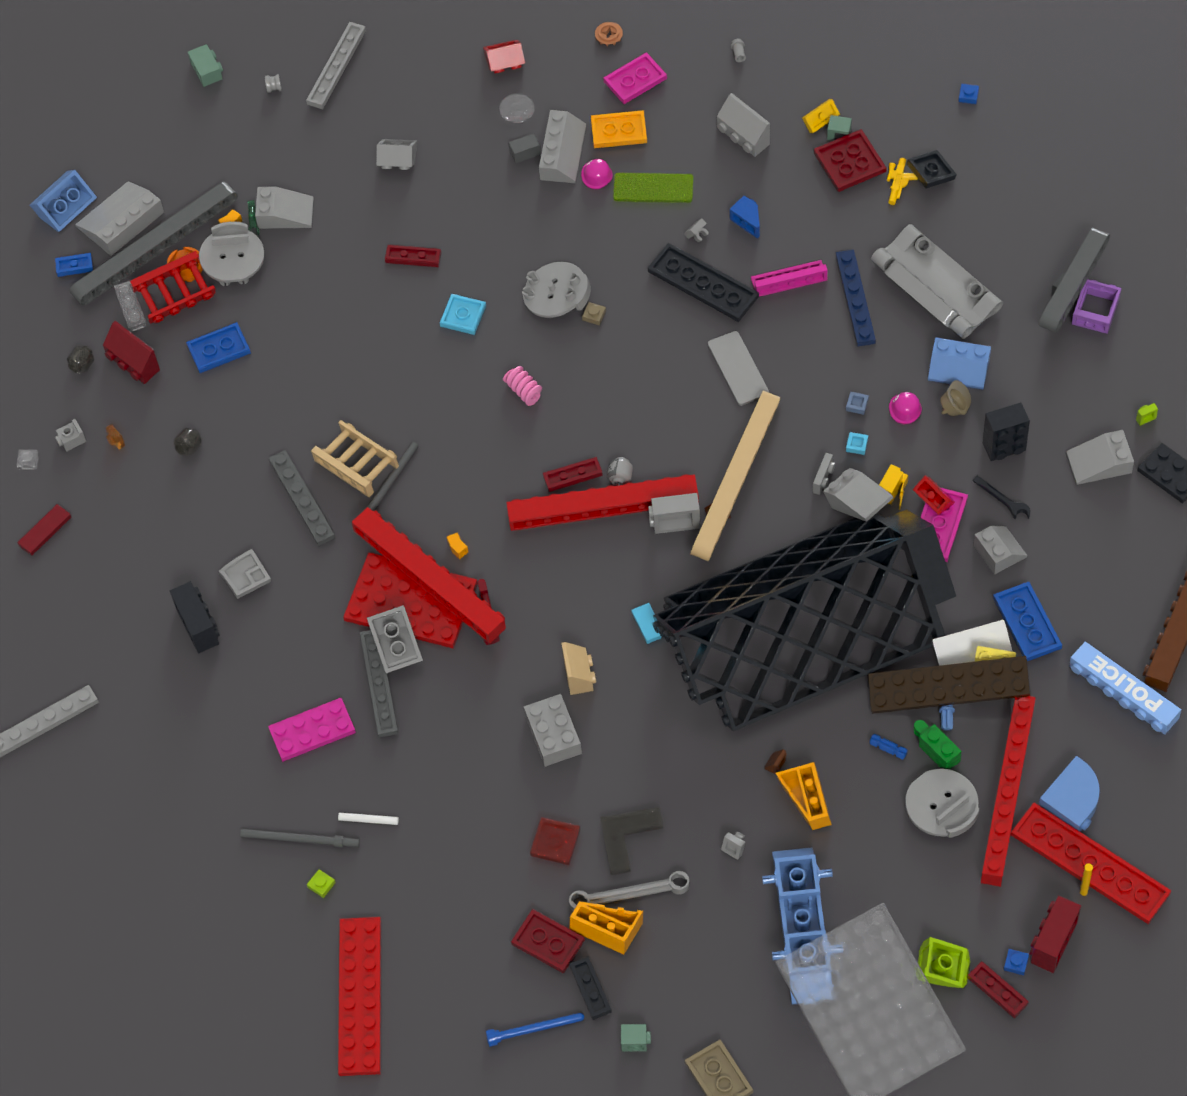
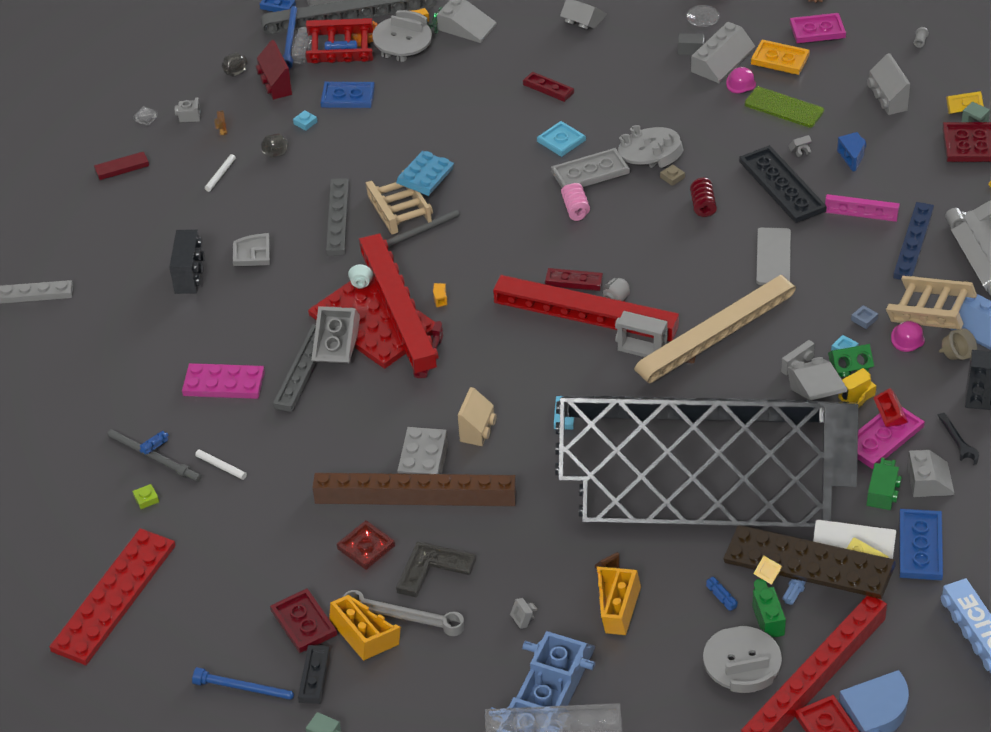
camera: 25 degrees right, 15 degrees down
none -> blue axle [139,431,169,455]
none -> white bar [205,154,236,192]
none -> blue piece [282,6,297,69]
none -> medium azure plate [293,110,318,131]
none -> reddish brown brick [313,473,516,506]
none -> blue axle [324,40,357,50]
none -> light aqua cone [348,264,374,288]
none -> dark azure plate [396,151,454,196]
none -> light grey plate [551,148,630,188]
none -> dark red piece [690,177,717,217]
none -> yellow plate [753,556,783,584]
none -> green brick [828,344,874,378]
none -> green brick [867,457,902,510]
none -> tan fence [886,276,977,330]

